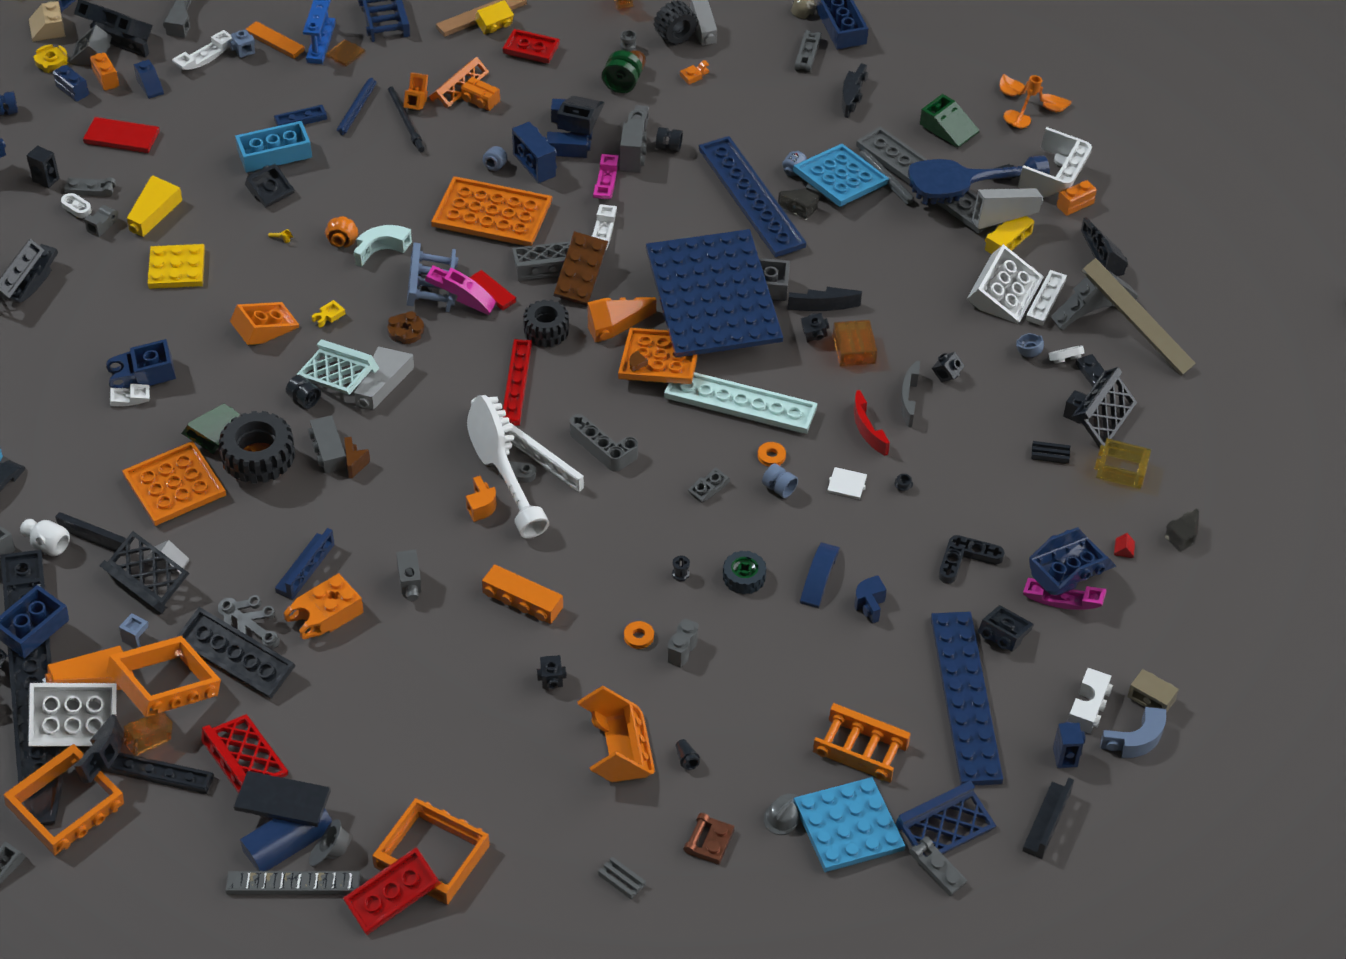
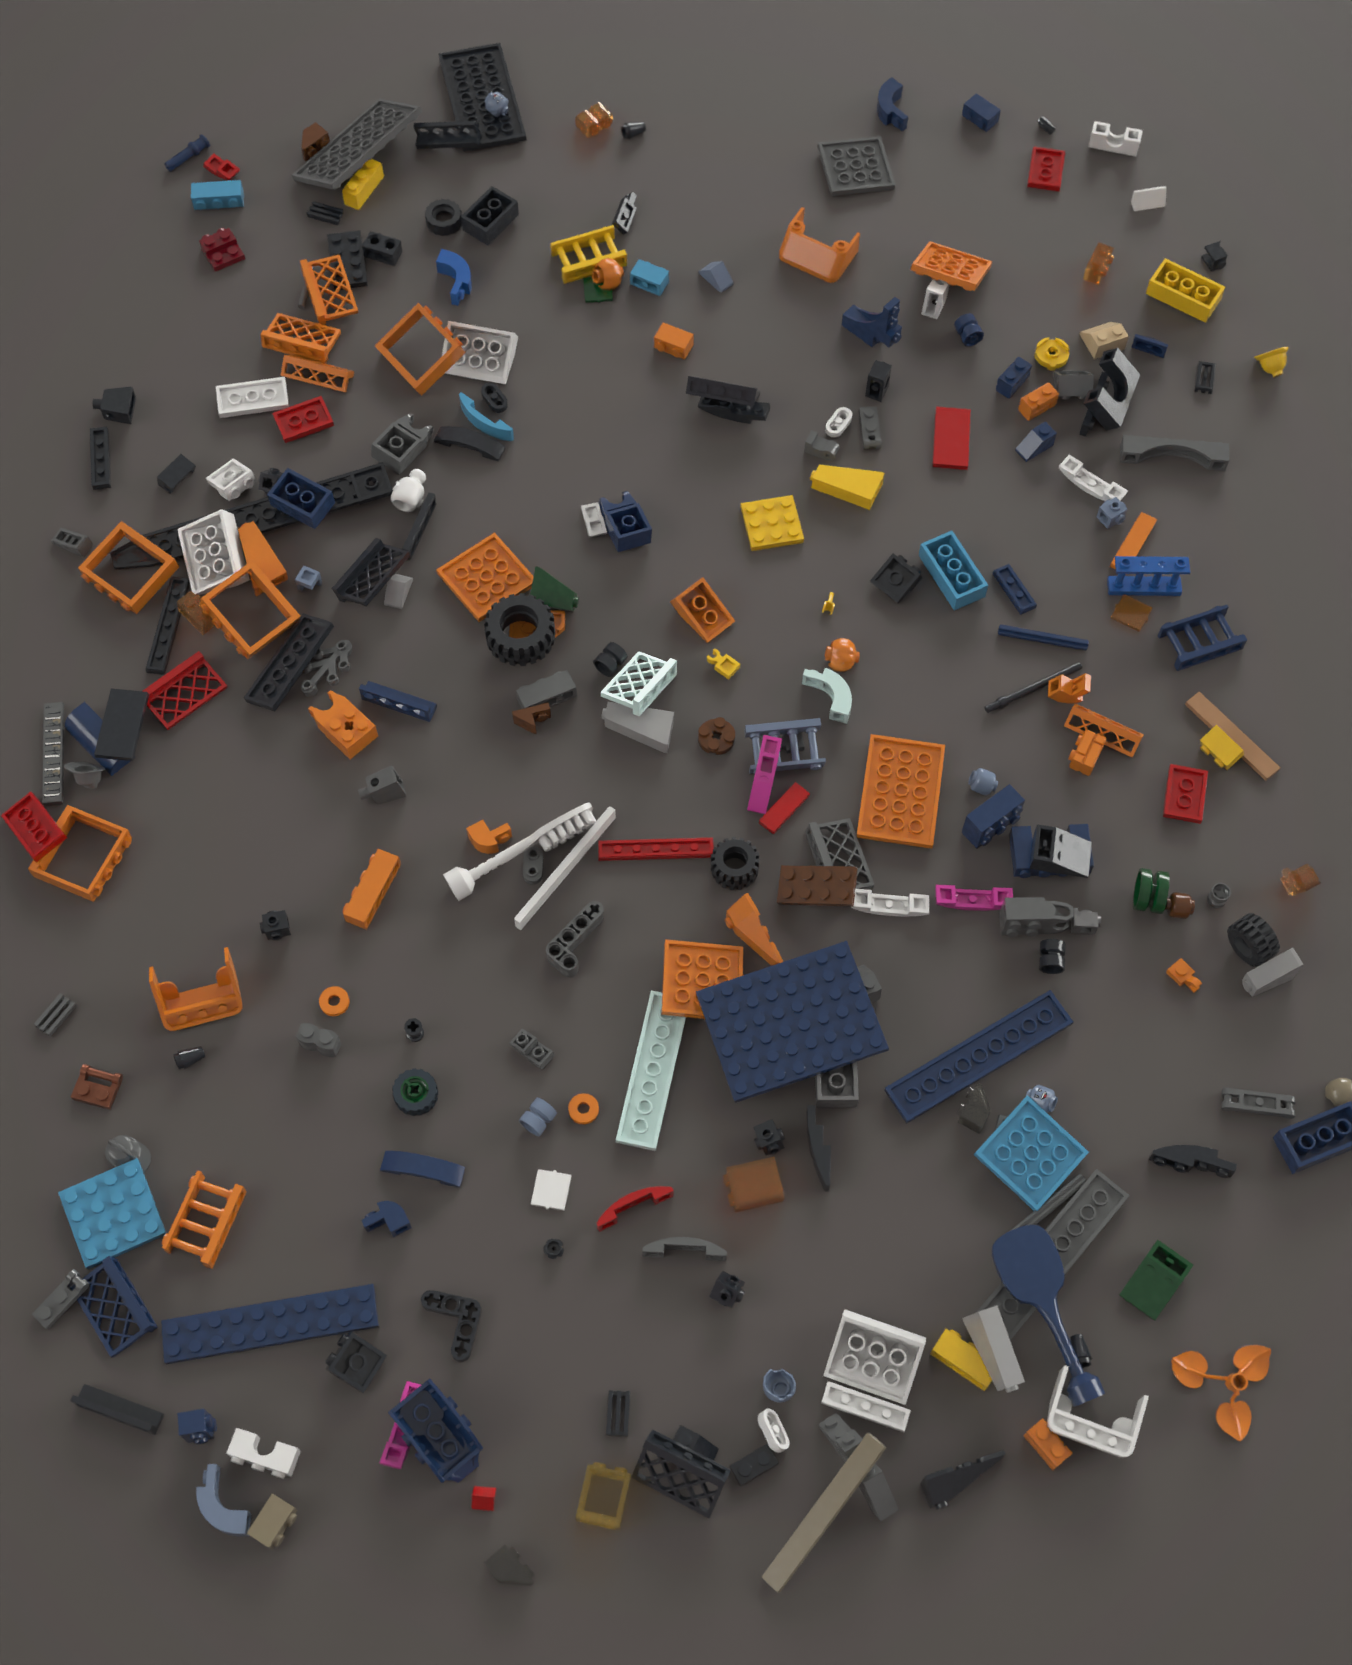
camera: 85 degrees right, 15 degrees up
black slope [74,714,124,784] -> none
reddish brown tile [629,351,648,372] -> none

